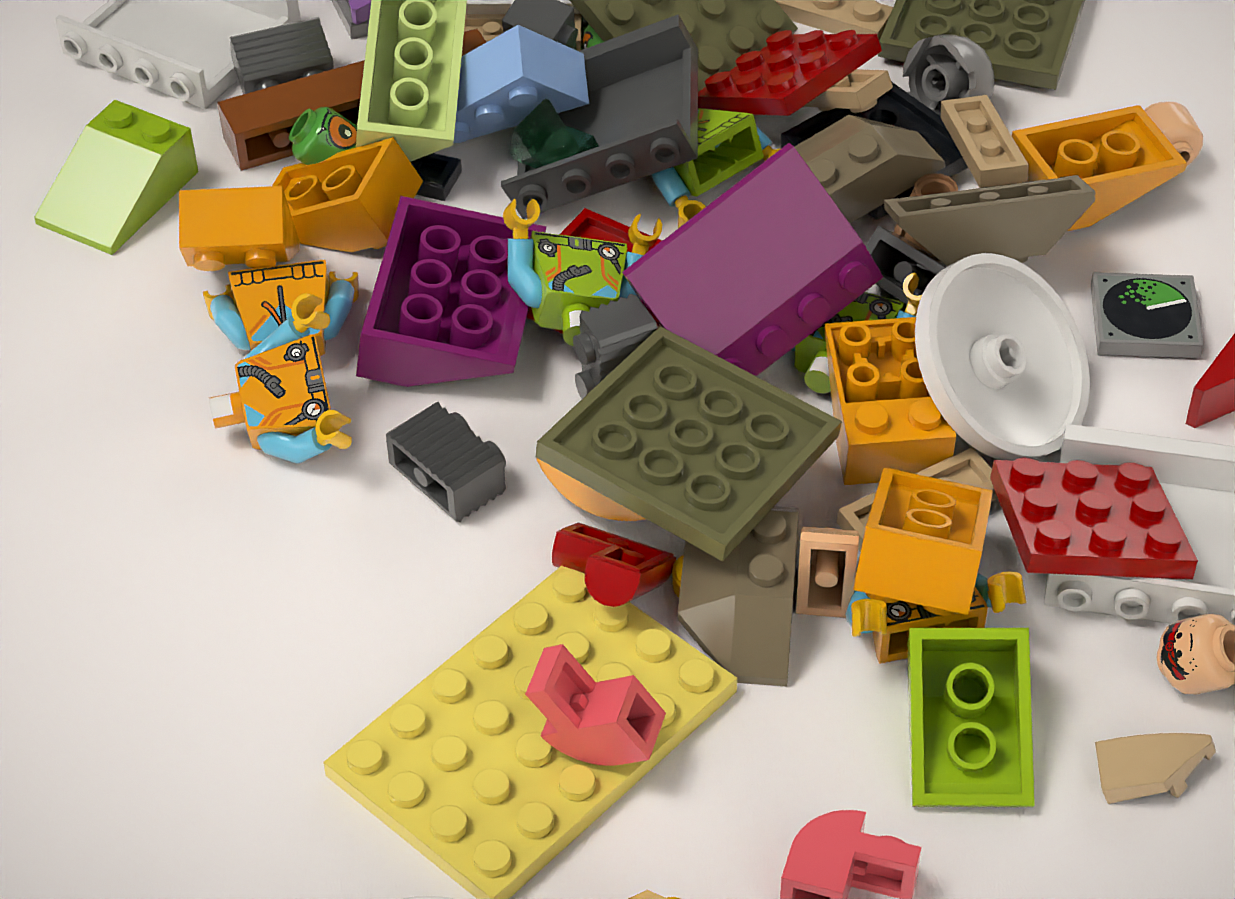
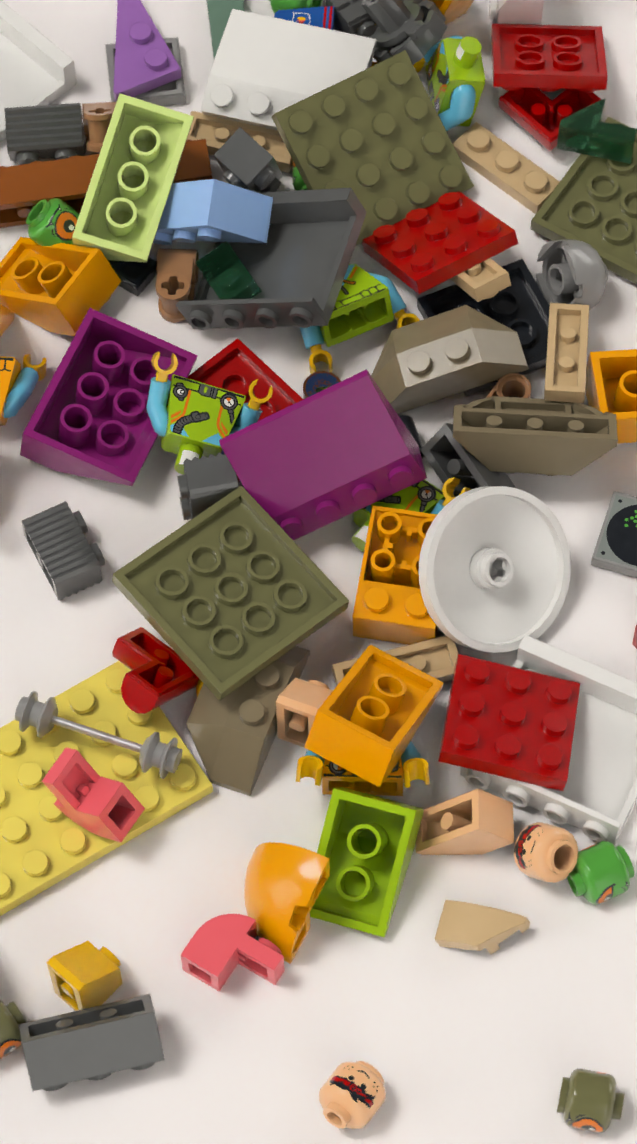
camera: 15 degrees right, 15 degrees up
none -> light grey axle [15,691,182,779]
none -> medium nougat piece [82,102,116,152]
none -> medium nougat piece [155,248,199,323]
none -> light orange brick [244,842,330,964]
none -> light nougat slope [416,789,514,855]

